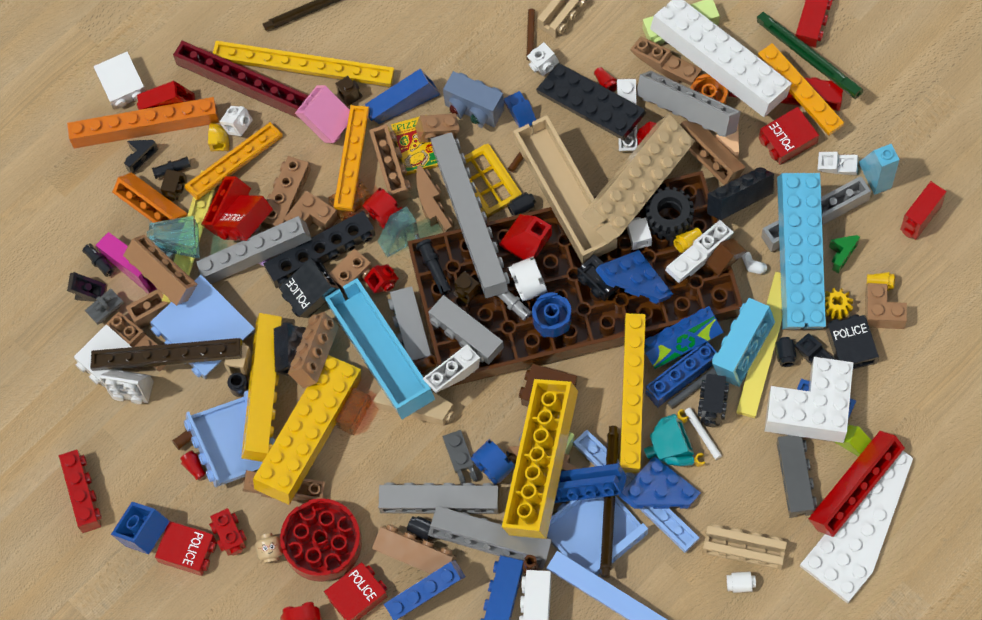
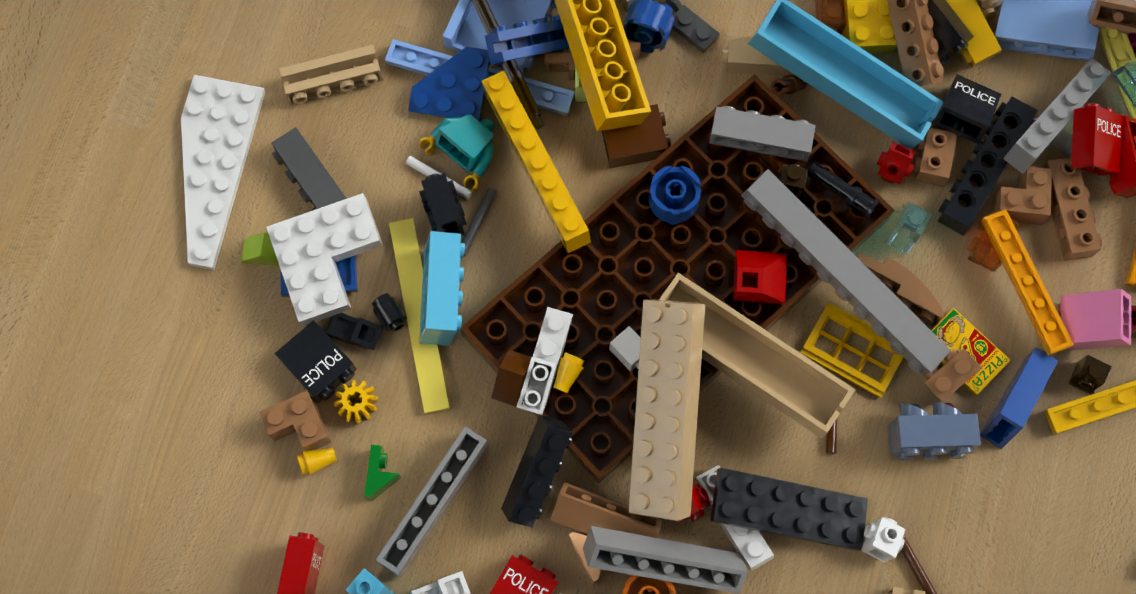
camera: 145 degrees right, 5 degrees up
red brick [362,187,406,232] -> none
medium nougat brick [369,124,412,202] -> none
light grey brick [388,286,431,362] -> none
white slope [423,344,480,393] -> none
light grey pin [496,290,532,321] -> none
blue slope [504,91,536,128] -> none
black brick [507,192,536,216] -> none
white brick [508,257,548,301] -> none
black hinge [577,254,620,301] -> none
red cone [594,67,617,92] -> none
blue plate [596,250,673,304] -> none
blue brick [644,306,724,369] -> none
black tyre [645,187,694,240] -> none
blue brick [645,341,716,408] -> none
white brick [726,572,756,593] -> none
white arm [742,252,767,274] -> none
medium azure piece [777,173,826,330] -> none
red brick [808,431,905,537] -> none

